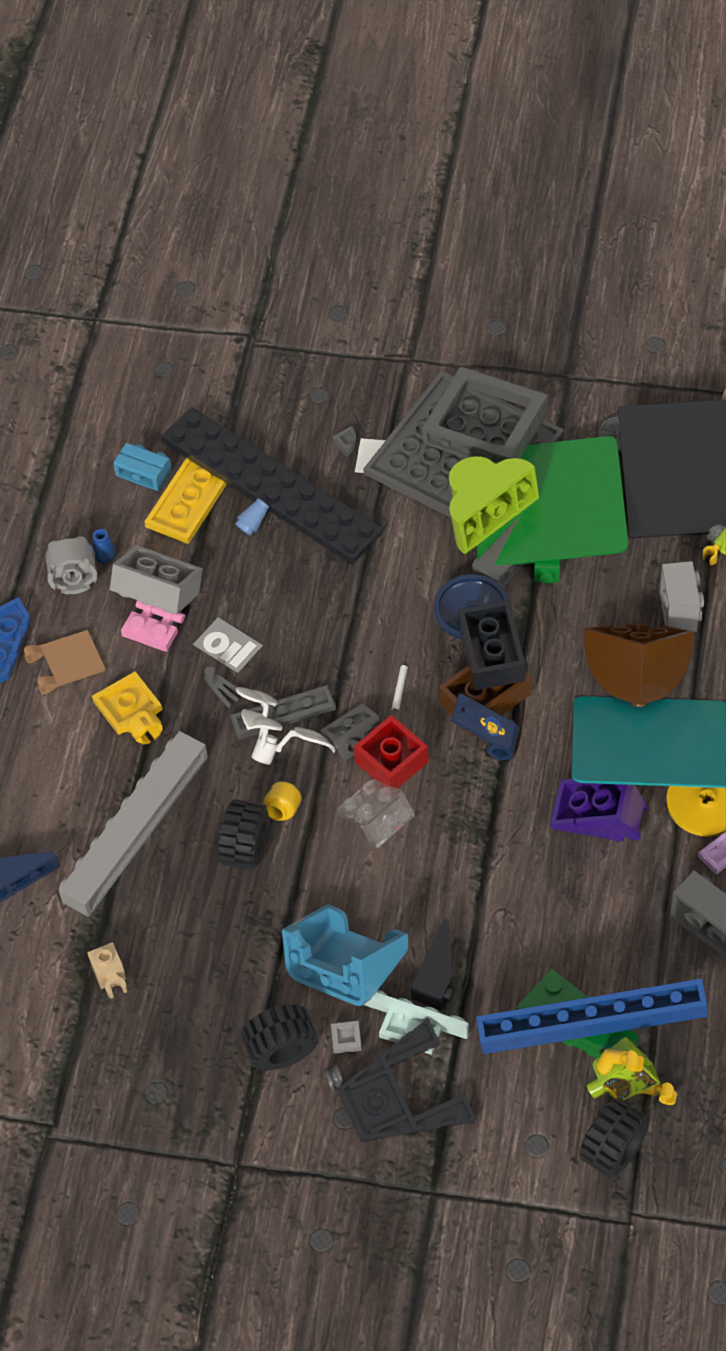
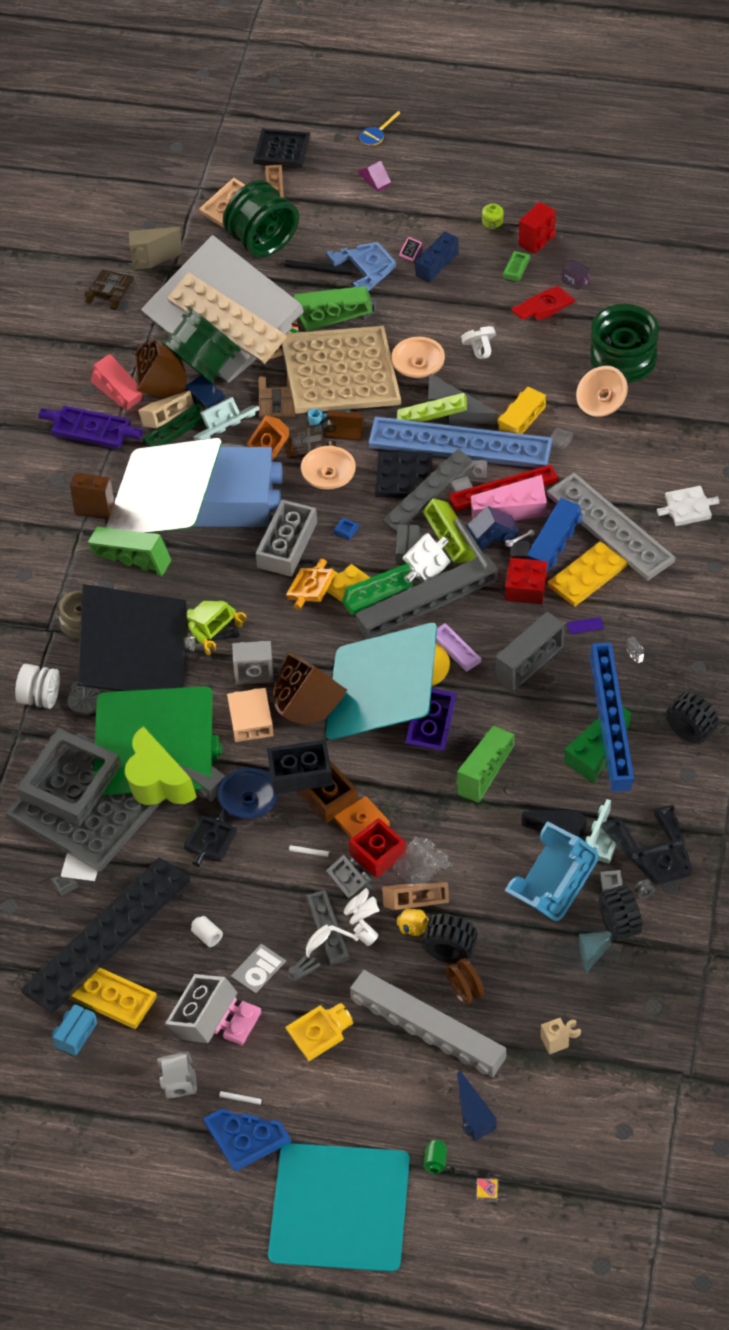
camera: 90 degrees left, 5 degrees down
medium nougat flag [24,630,105,695] -> none
blue cone [92,529,116,563] -> none
medium blue cone [235,498,269,536] -> none
dark blue door [451,693,519,760] -> none
torso [586,1037,677,1105] -> none
none -> white wheel [15,664,60,709]
none -> black plate [184,809,238,867]
none -> white brick [191,916,223,947]
none -> white piece [219,1091,262,1105]
none -> light nougat brick [227,688,274,742]
none -> orange plate [334,796,390,839]
none -> medium nougat slope [383,882,449,910]
none -> reddish brown wheel [446,958,484,1006]
none -> bright green wedge [456,726,514,803]
none -> clear light blue slope [579,931,612,972]

